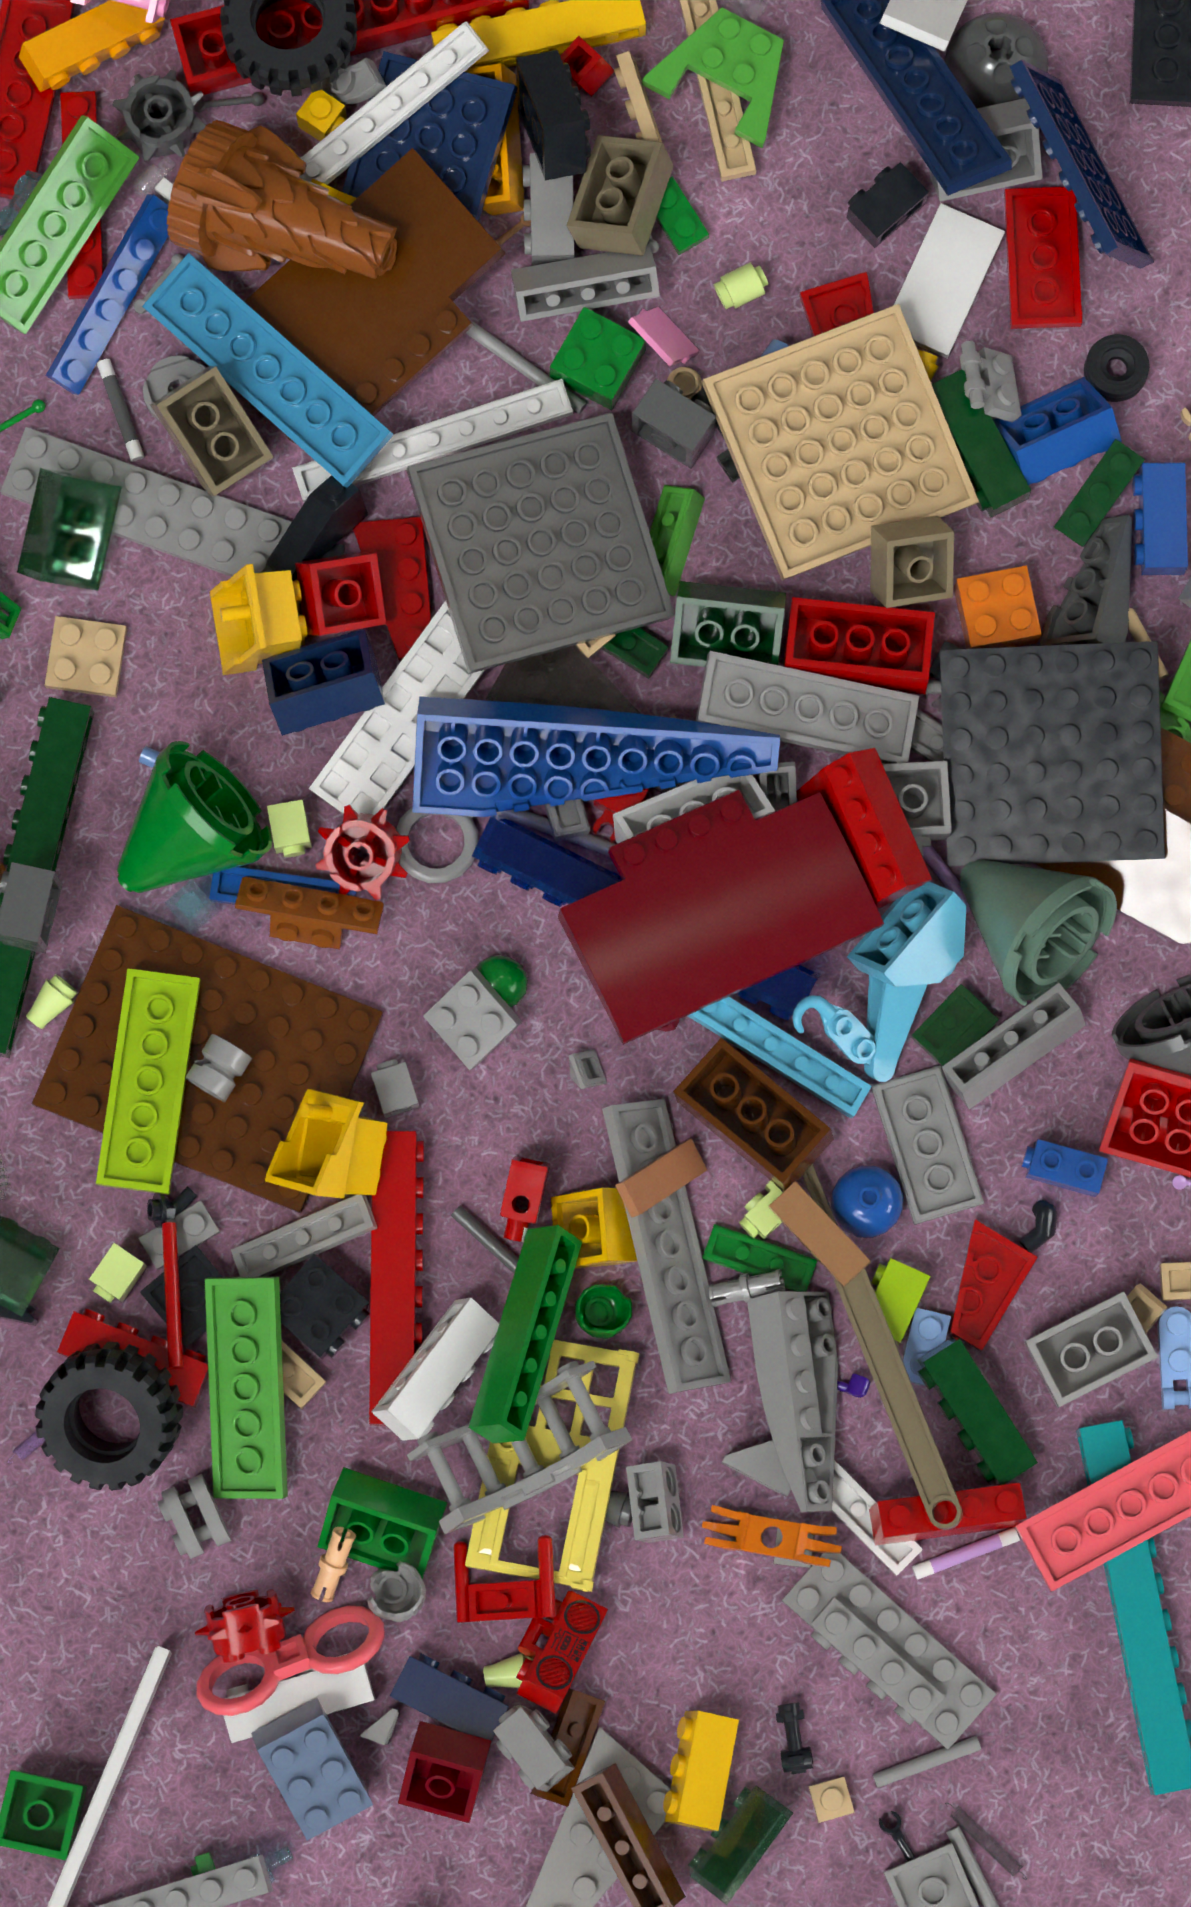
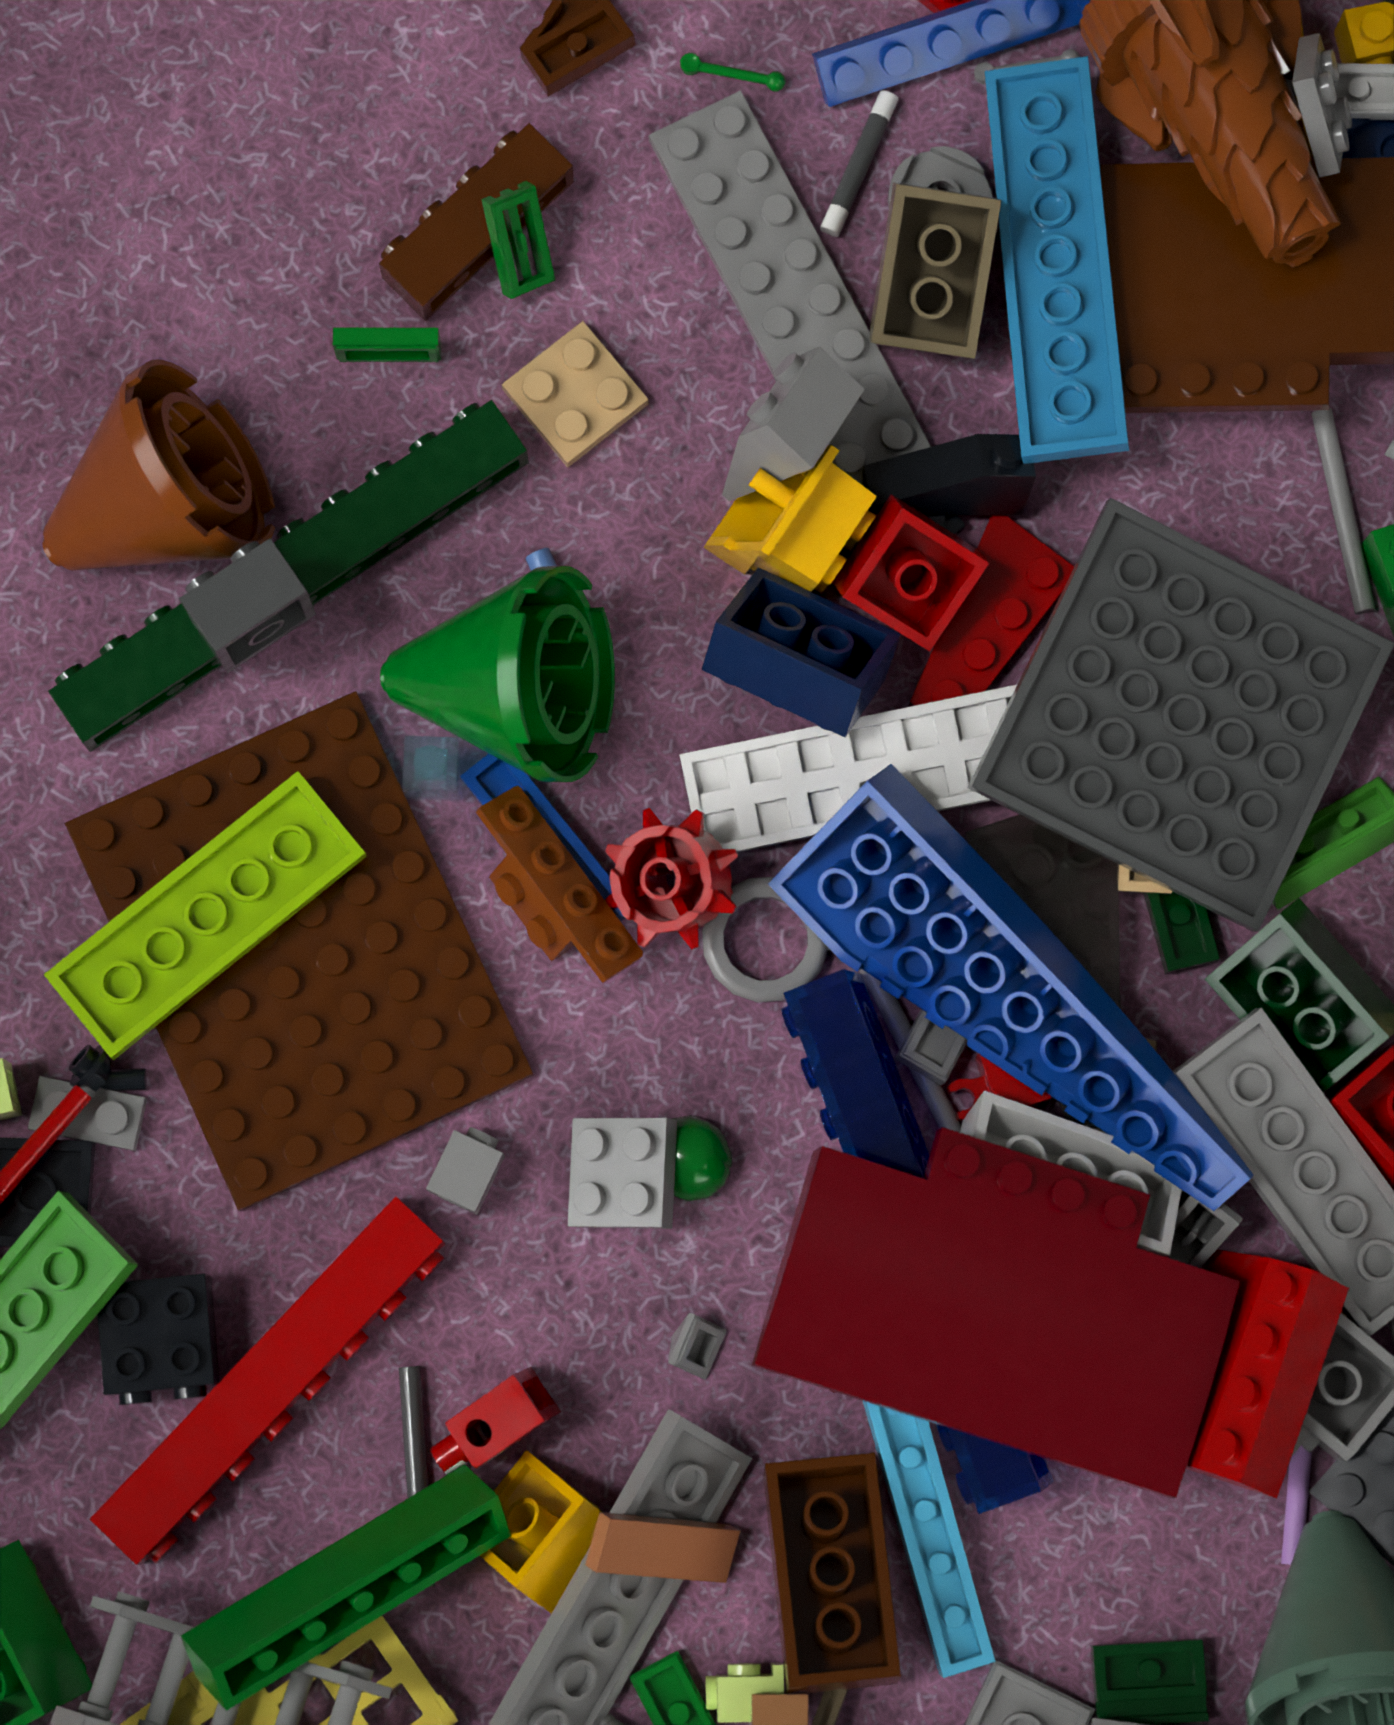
camera: 40 degrees right, 0 degrees up
clear green slope [17,468,122,591] -> none
yellowish green cone [26,974,77,1029] -> none
light grey wheel [185,1034,252,1102] -> none
light grey plate [231,1195,378,1277] -> none
yellow piece [265,1089,388,1198] -> none
yellowish green brick [267,800,312,857] -> none
tan plate [282,1341,327,1409] -> none
white tile [292,379,574,502] -> none
white brick [372,1298,499,1441] -> none
green hair [575,1284,632,1339] -> none
medium azure slope [792,882,967,1082] -> none
none -> light grey slope [722,346,865,502]
none -> light grey plate [1292,33,1352,178]

